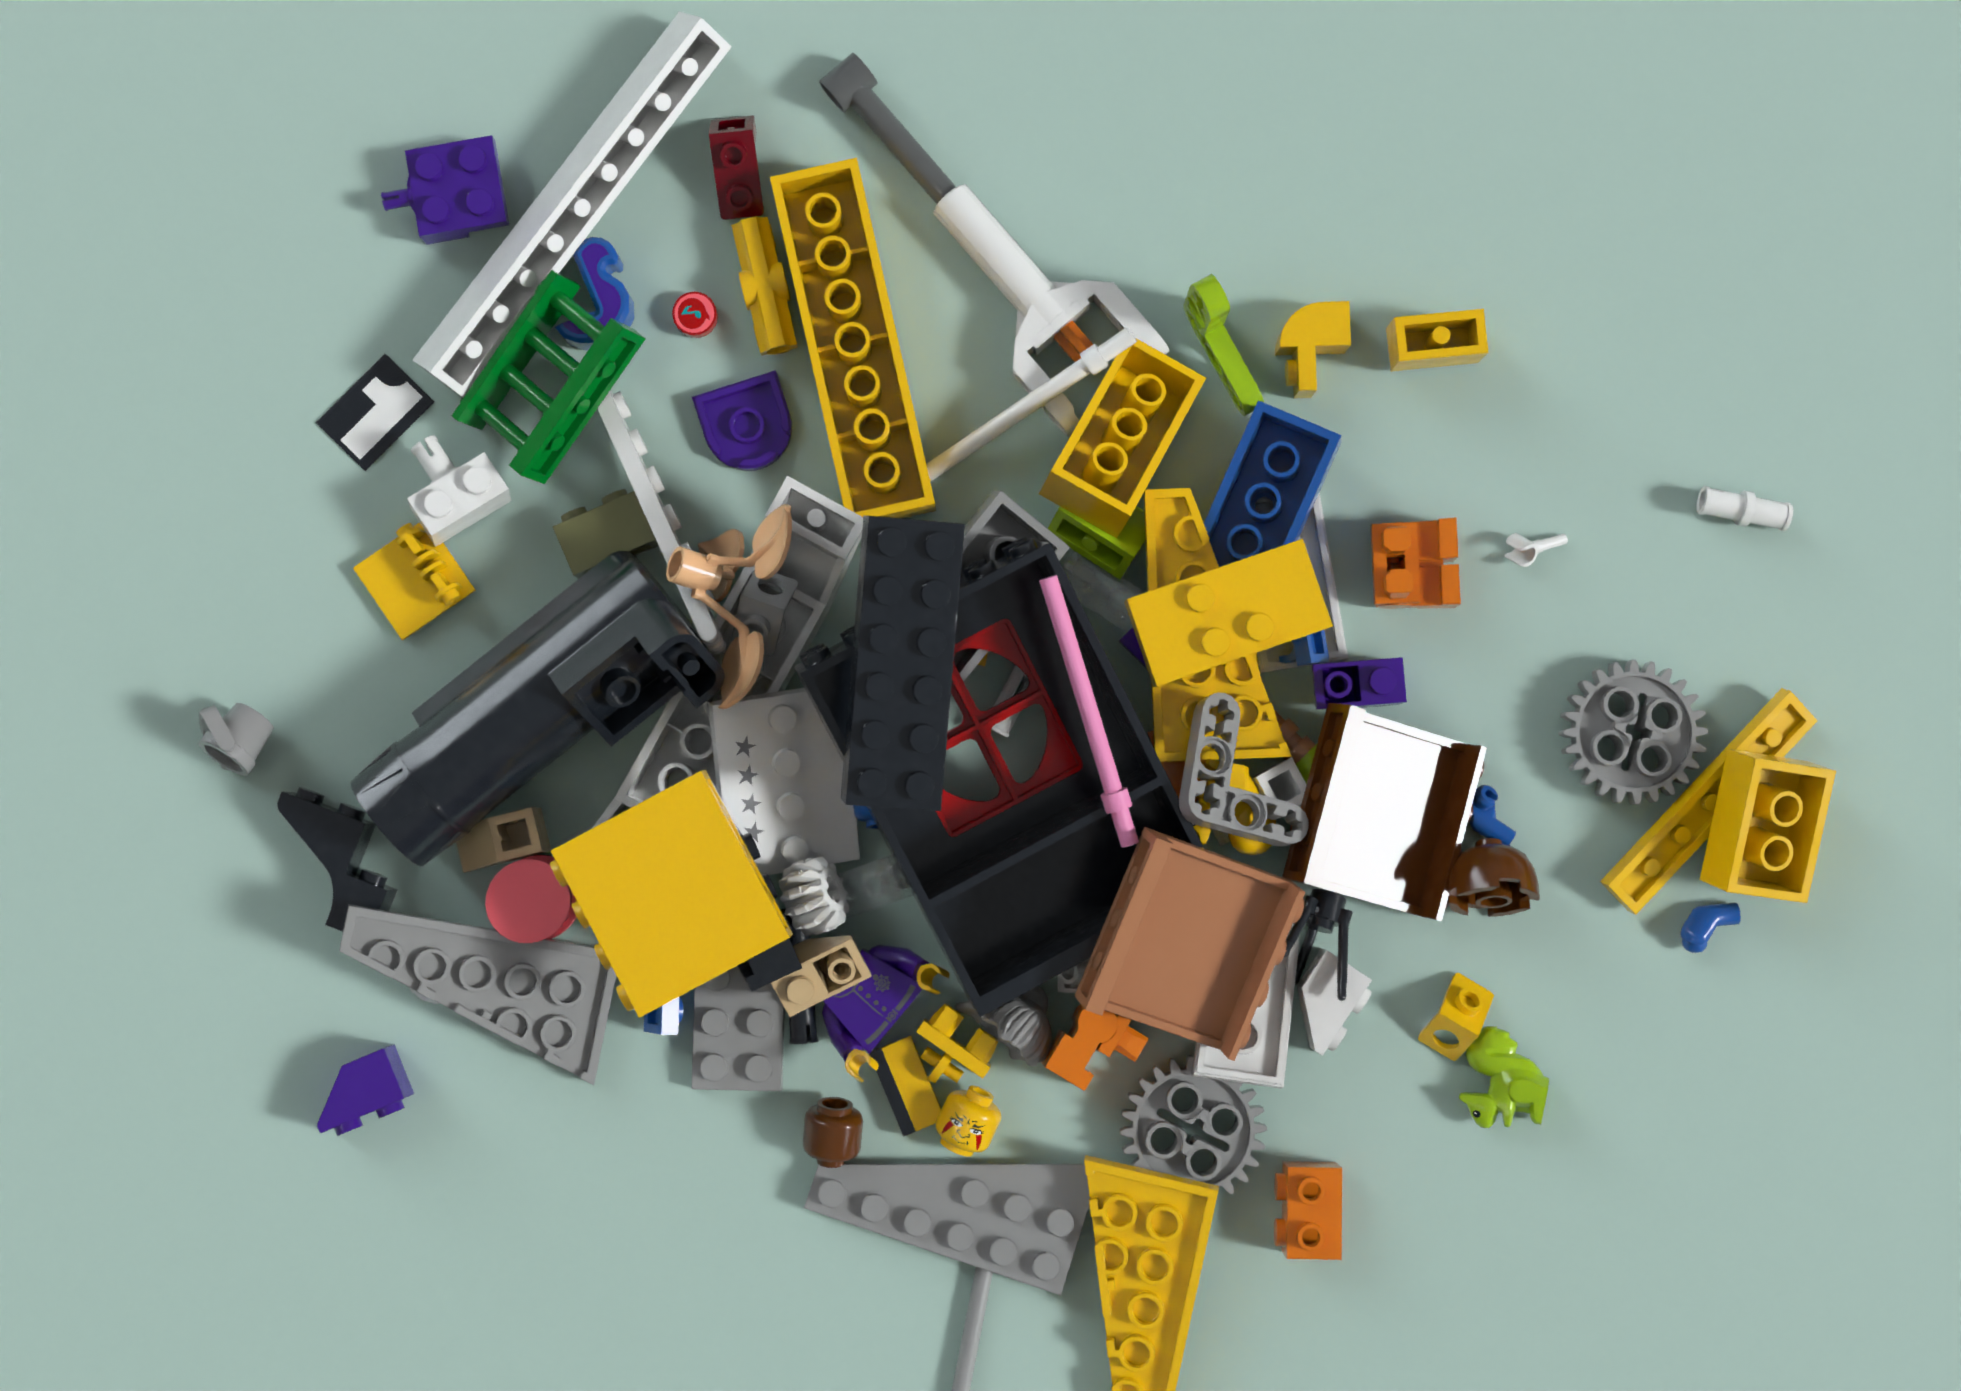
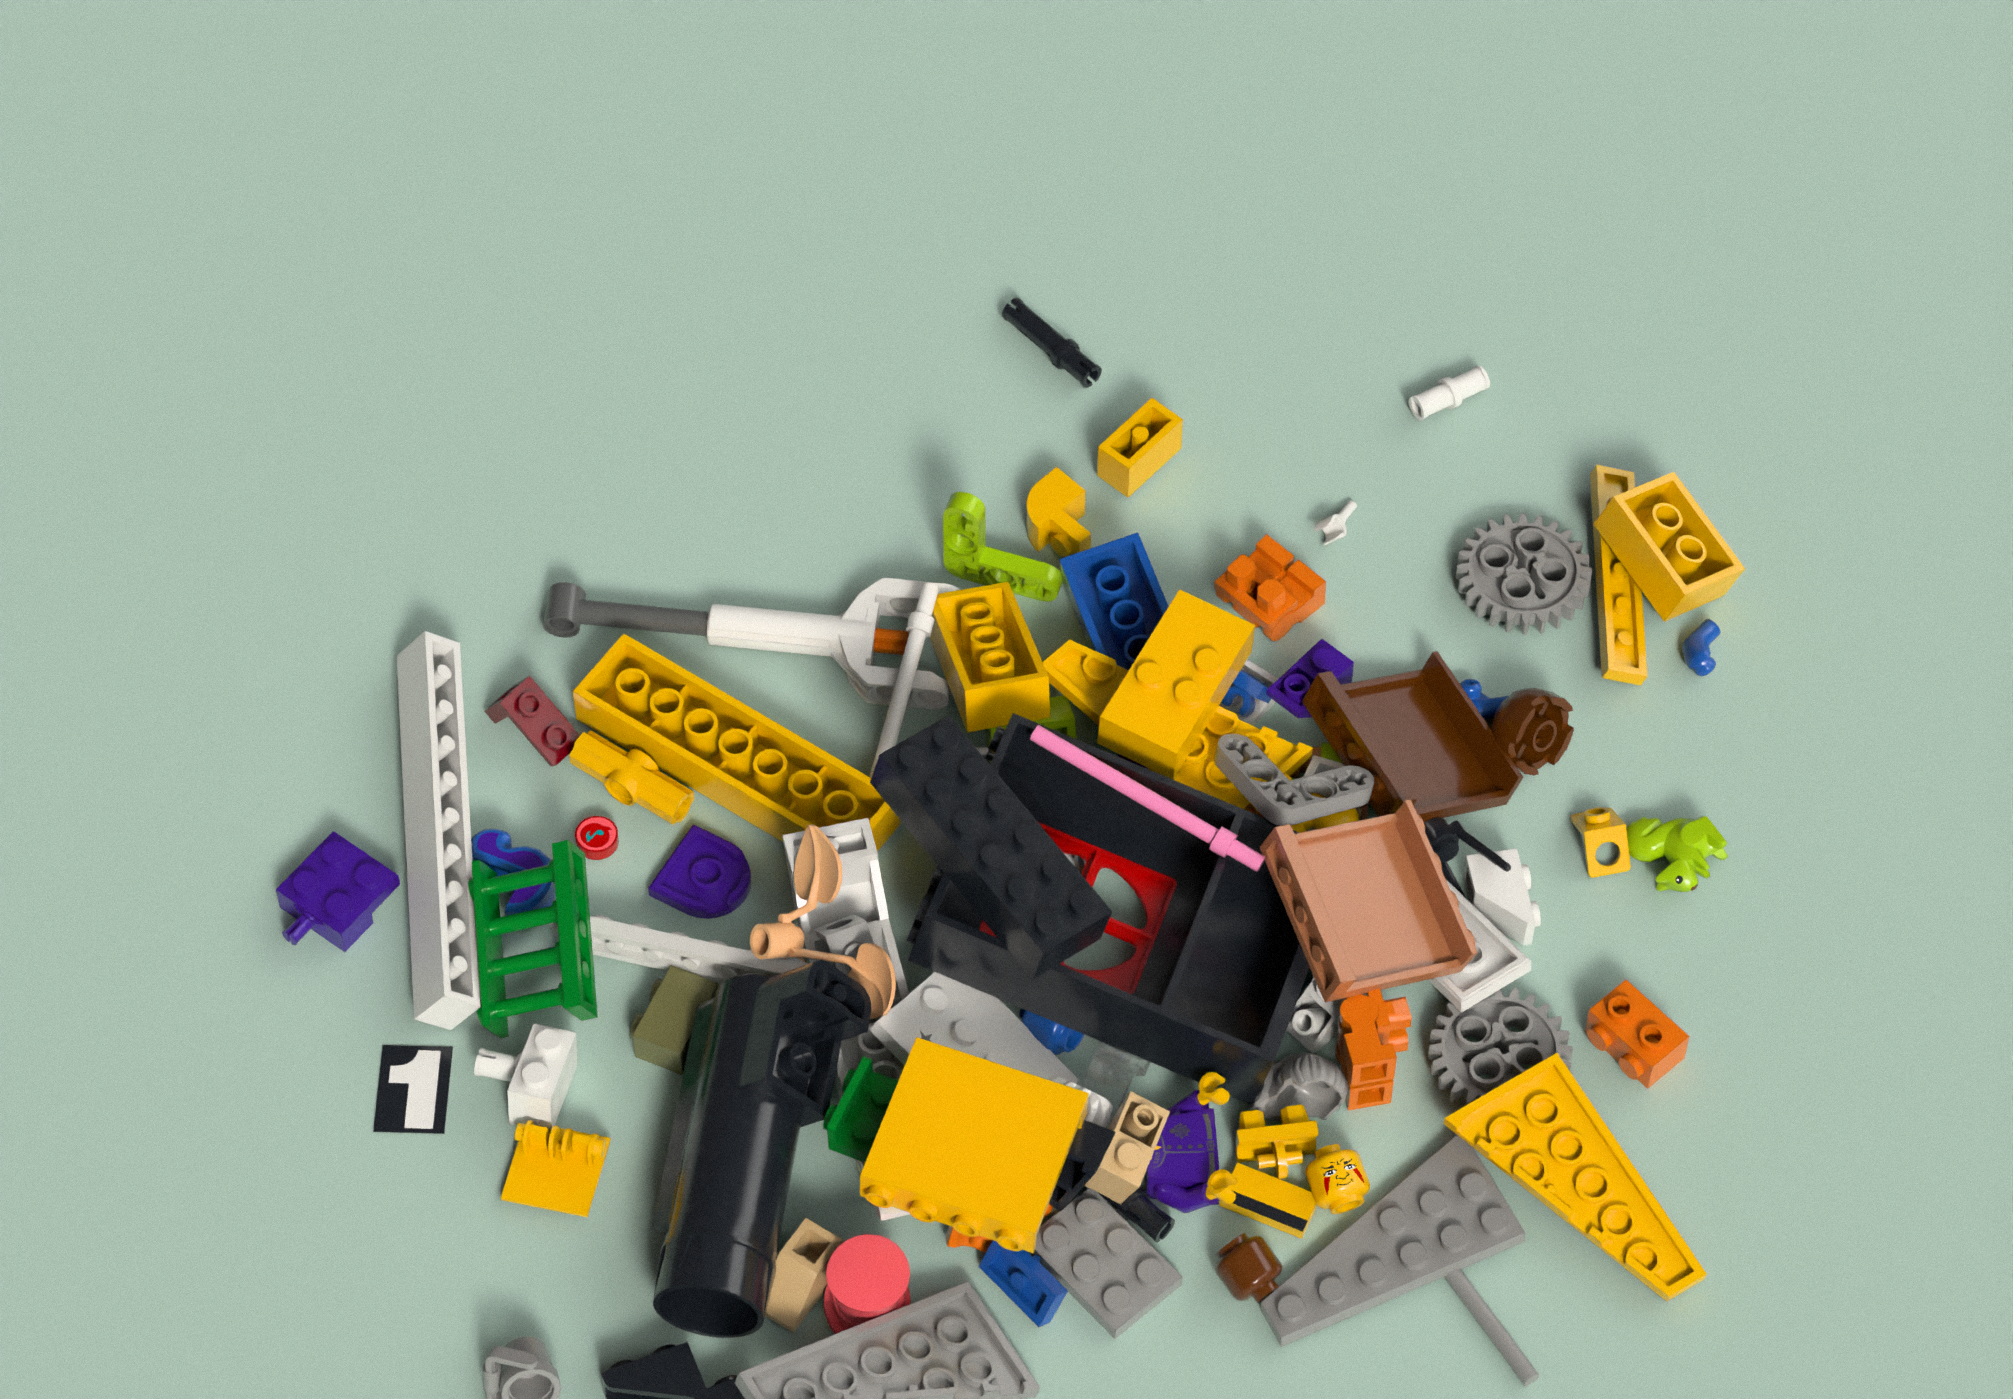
camera: 45 degrees left, 30 degrees down
none -> green bracket [823,1056,898,1163]
none -> black pin [1002,298,1102,388]

